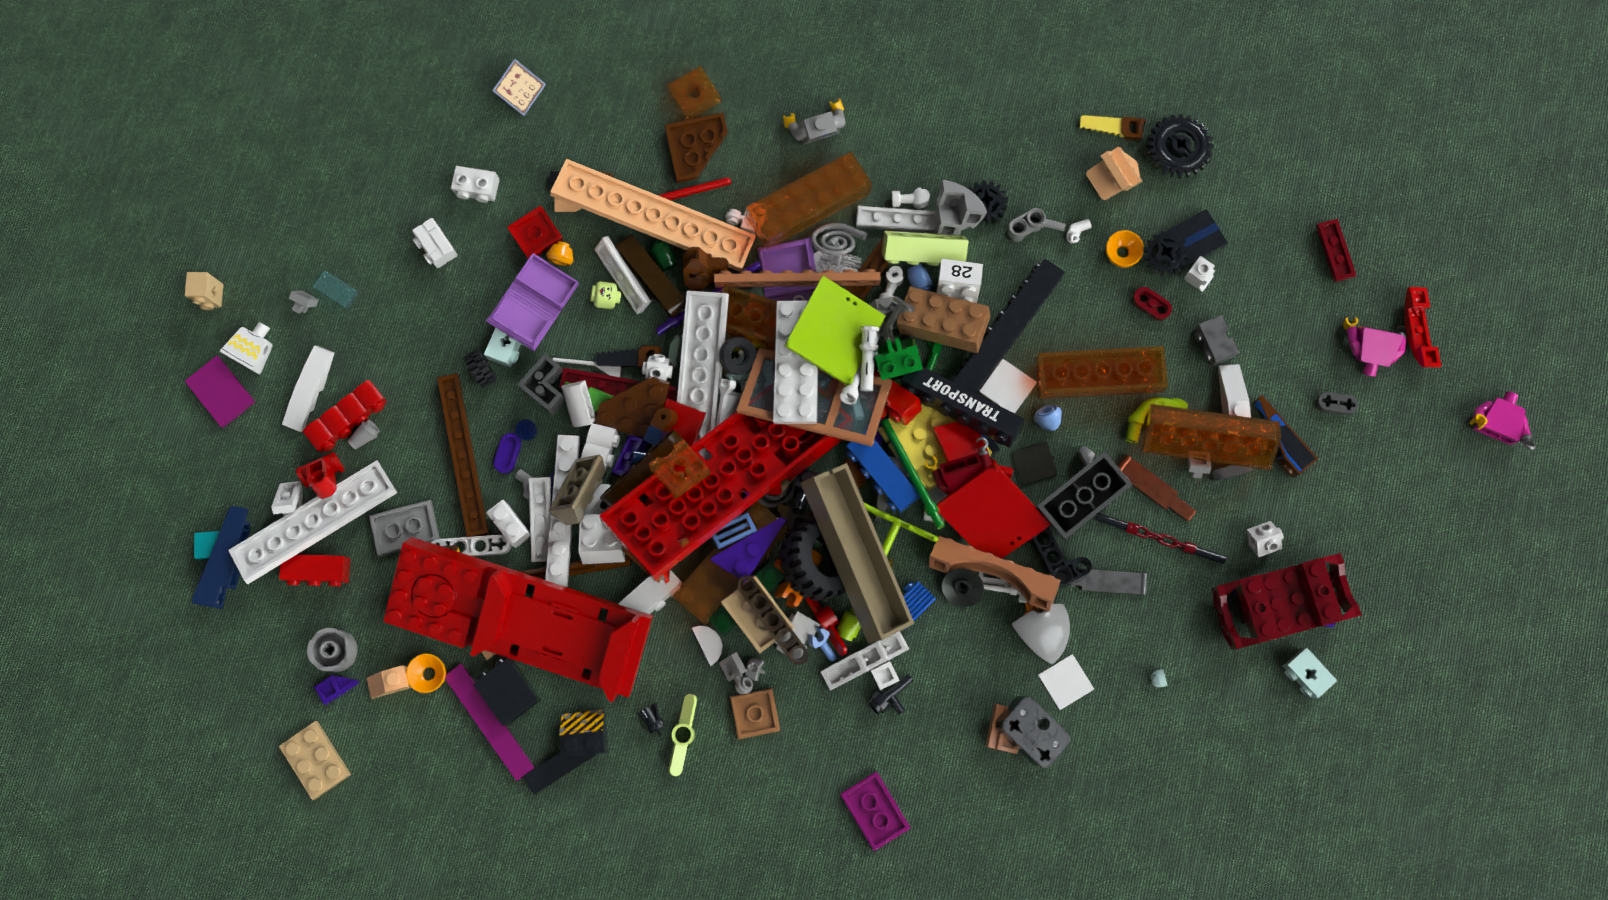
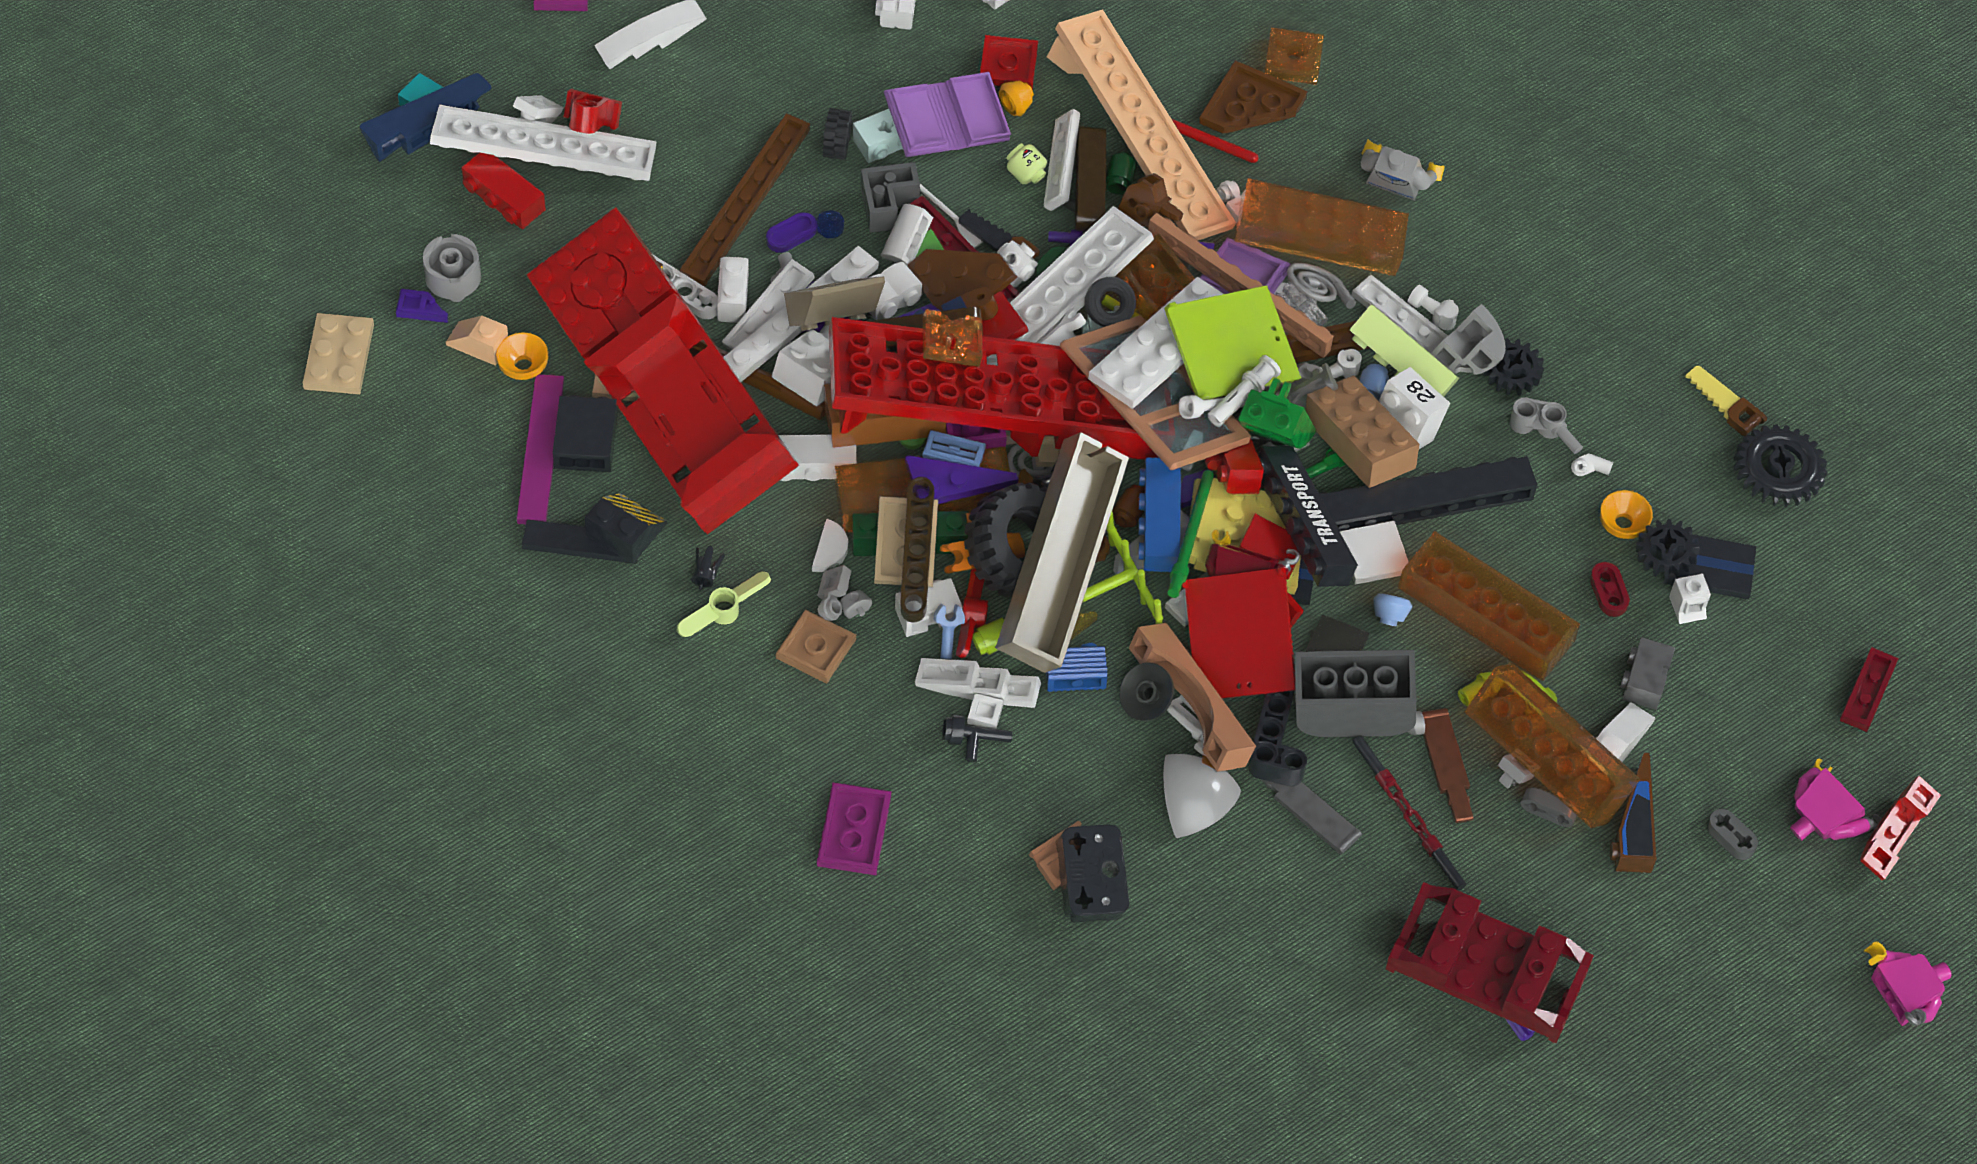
camera: 30 degrees right, 20 degrees down
red brick [302,380,387,453] -> none
light grey cone [348,420,380,449] -> none
light grey tile [369,500,440,557] -> none
white sticker [1039,654,1094,710] -> none
light nougat piece [1086,147,1142,200] -> none
light aqua hinge [1150,669,1167,687] -> none
white brick [1247,521,1283,557] -> none
light aqua brick [1282,648,1337,699] -> none

